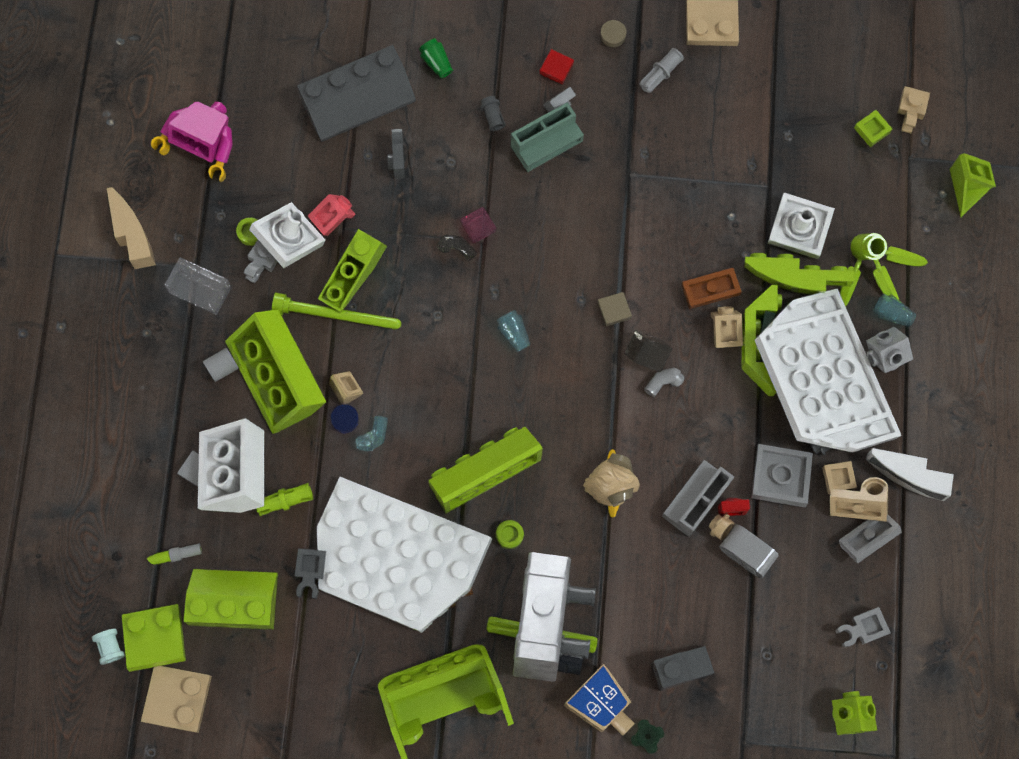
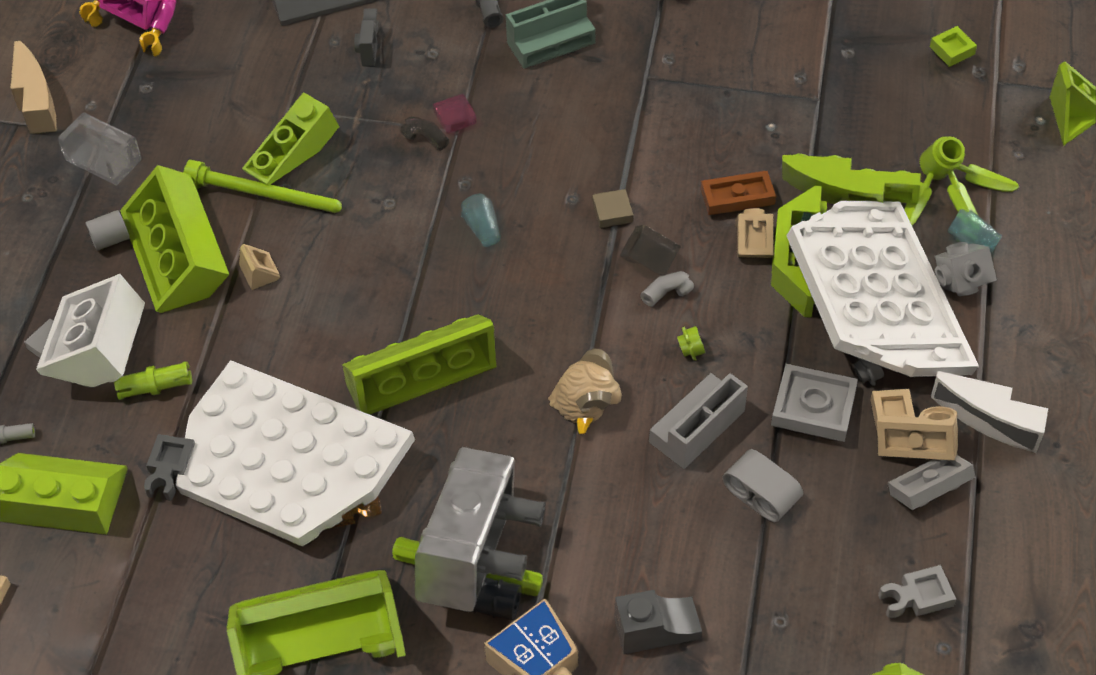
camera: 10 degrees right, 20 degrees down
lime tile [236,218,258,246] -> none
light grey plate [244,240,278,284] -> none
white plate [249,202,325,268] -> none
coral bracket [308,194,355,236] -> none
clear blue tile [331,404,359,433] -> none
clear light blue arm [355,416,388,451] -> none
lime tile [496,520,524,549] -> none
tan plate [709,514,734,540] -> none
red tile [718,497,750,517] -> none
white plate [768,193,835,259] -> none
tan plate [897,86,930,134] -> none
none -> lime plate [677,326,706,361]

